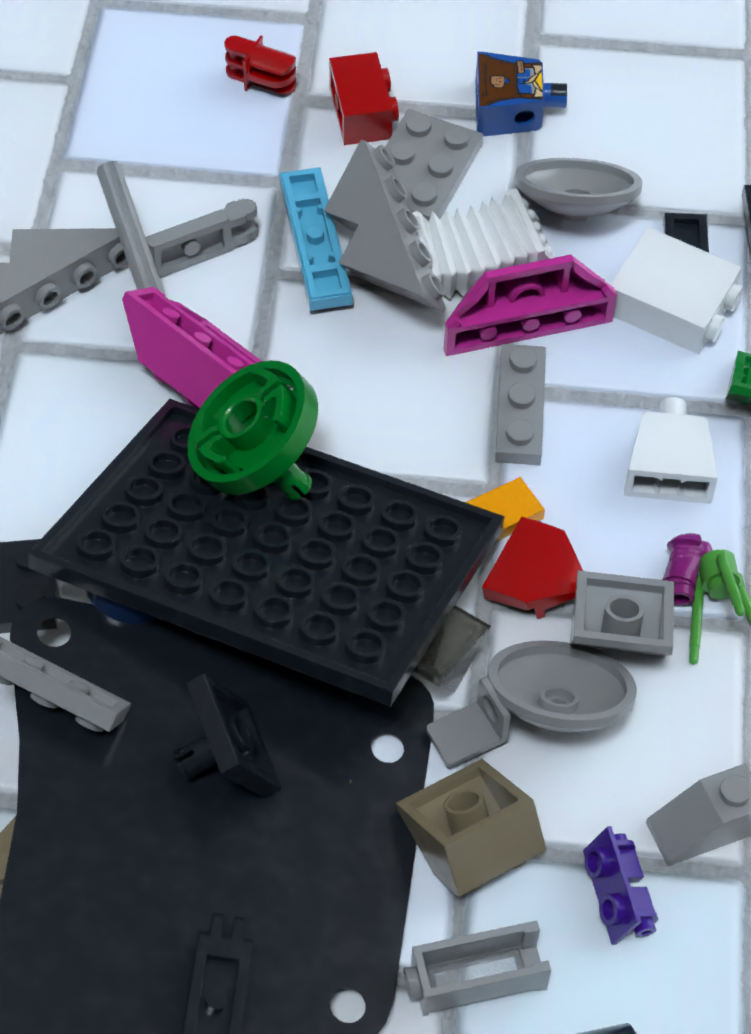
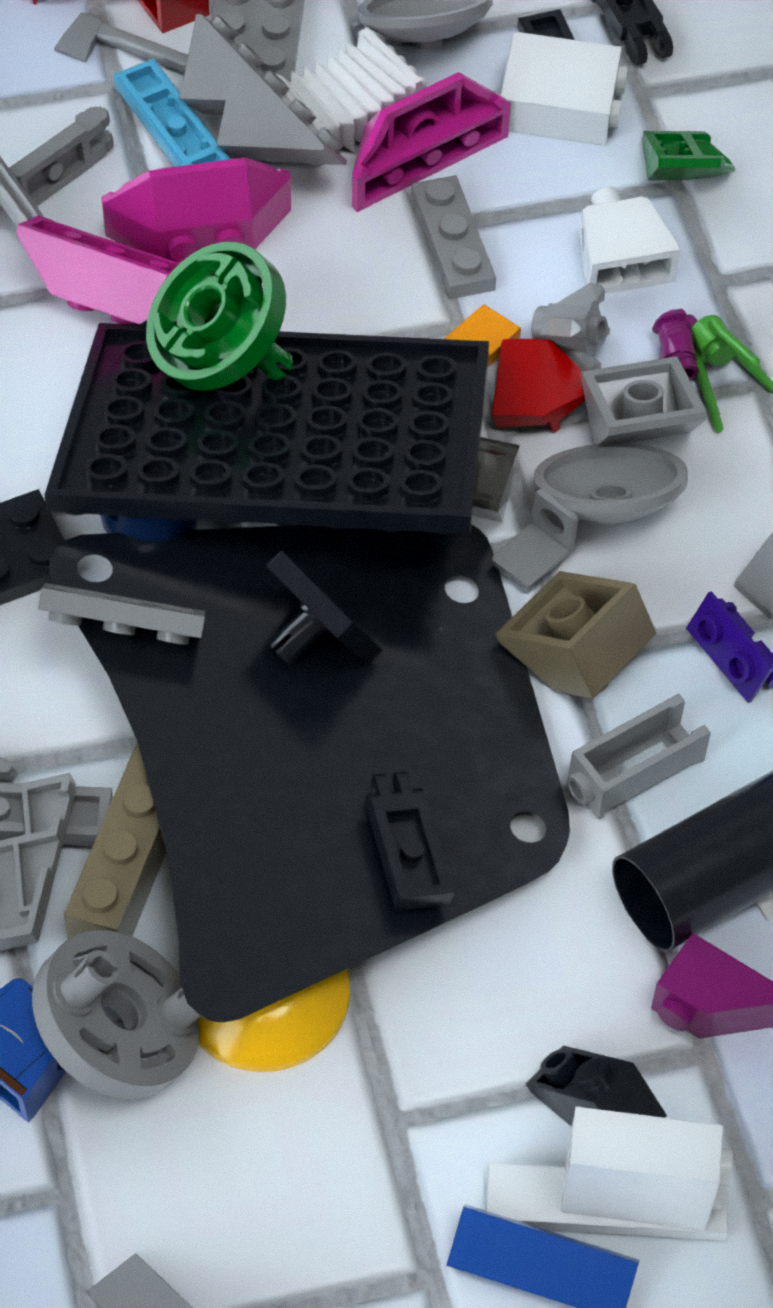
camera: 20 degrees left, 0 degrees up
none -> light grey piece [54,12,188,73]
none -> dark pink wedge [101,157,291,262]
none -> light grey rock [531,283,610,371]

